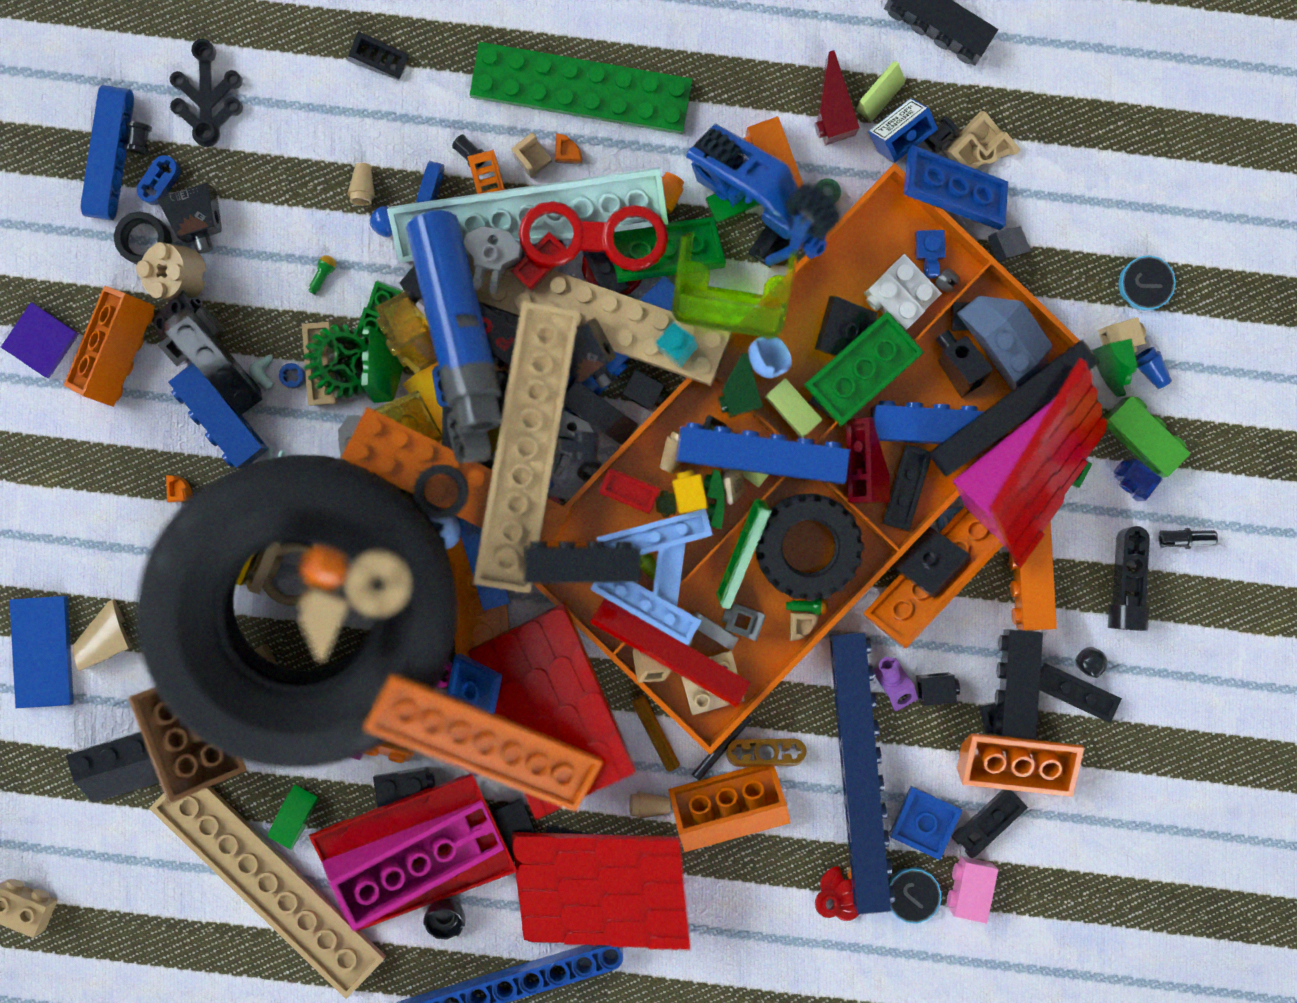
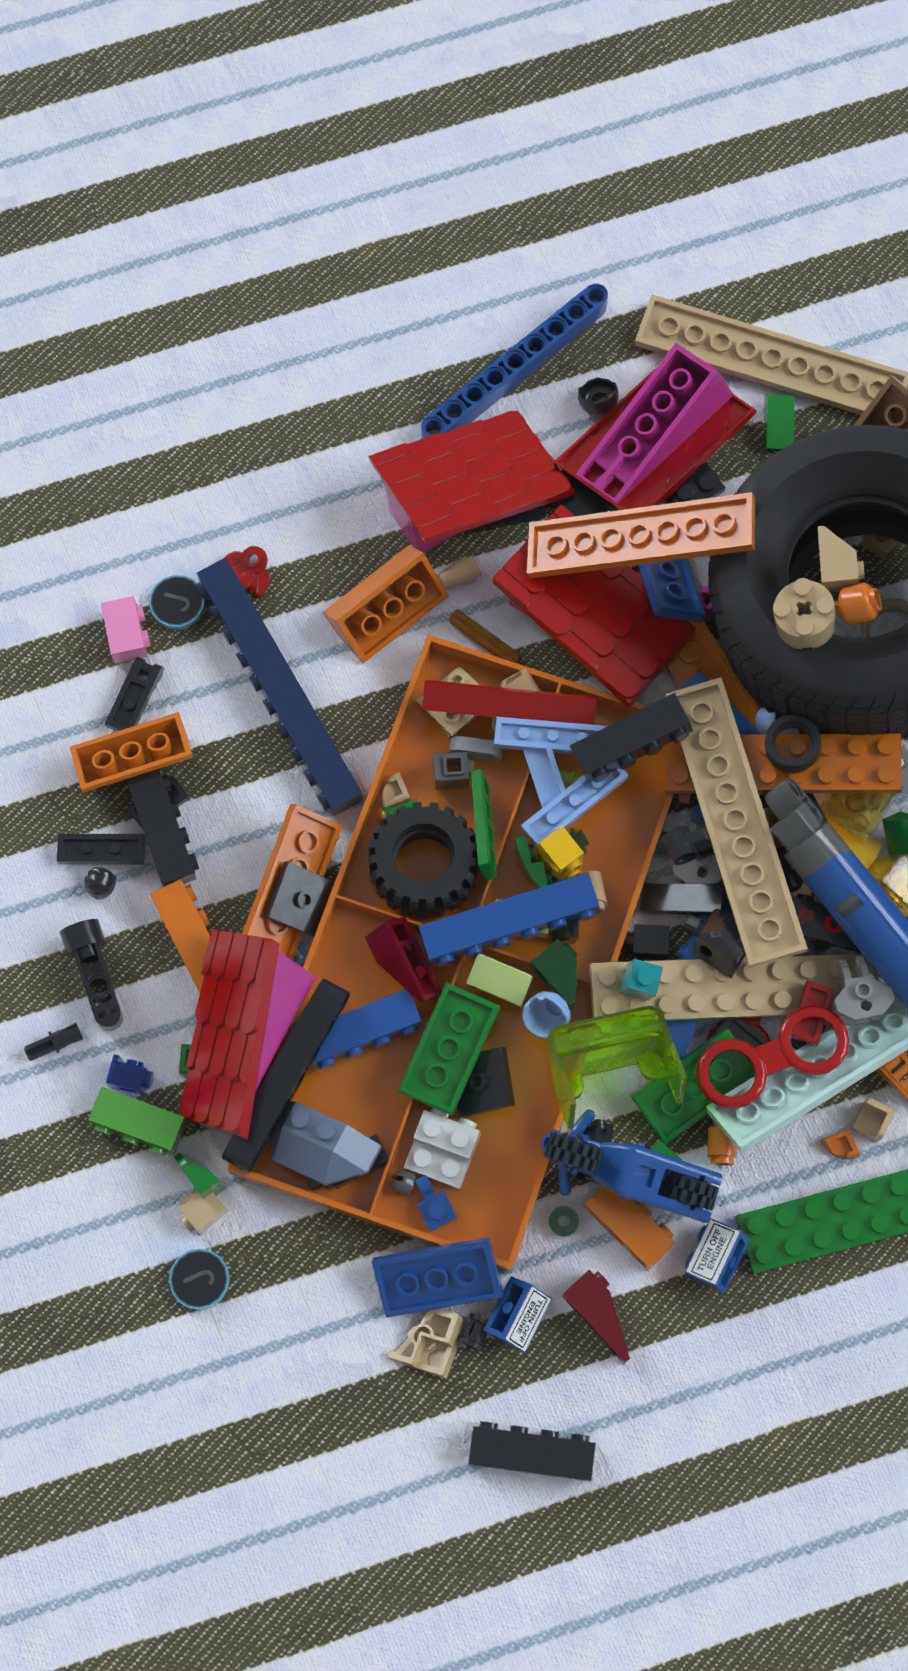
camera: 155 degrees right, 15 degrees down
red tile [598,467,660,514] -> none
black bar [692,715,753,781] -> none
tan slope [721,469,745,504] -> none
pearl gold beam [726,739,807,767] -> none
yellowish green slope [856,61,905,122] -> none
medium lavender bracket [873,657,918,711] -> none
black tile [881,444,931,531] -> none
blue plate [889,786,963,860] -> none
black brick [916,672,960,706] -> none
black torso [935,330,993,398] -> none
black tile [988,226,1031,262] -> none
blue cone [1136,347,1172,389] -> none
none -> brick [684,1218,749,1294]

